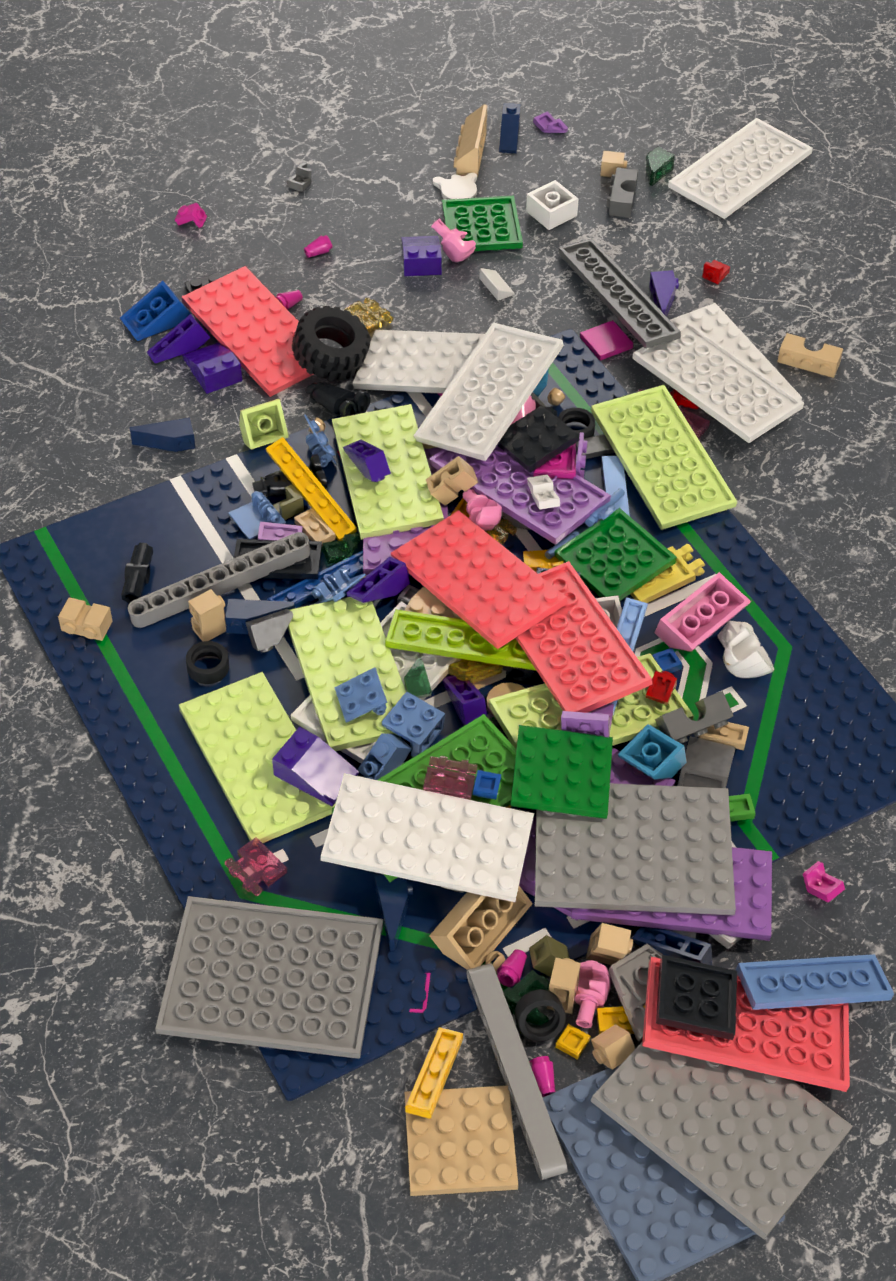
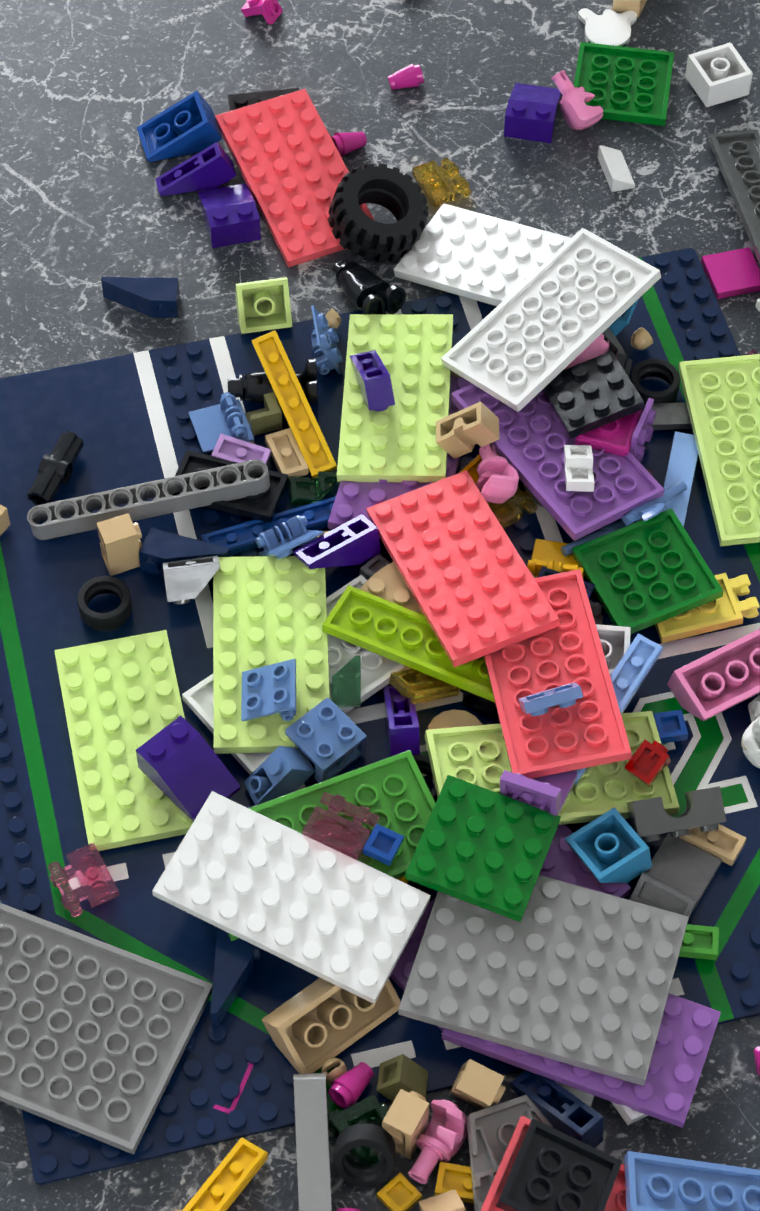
camera: 15 degrees right, 5 degrees up
none -> medium blue plate [518,682,583,716]

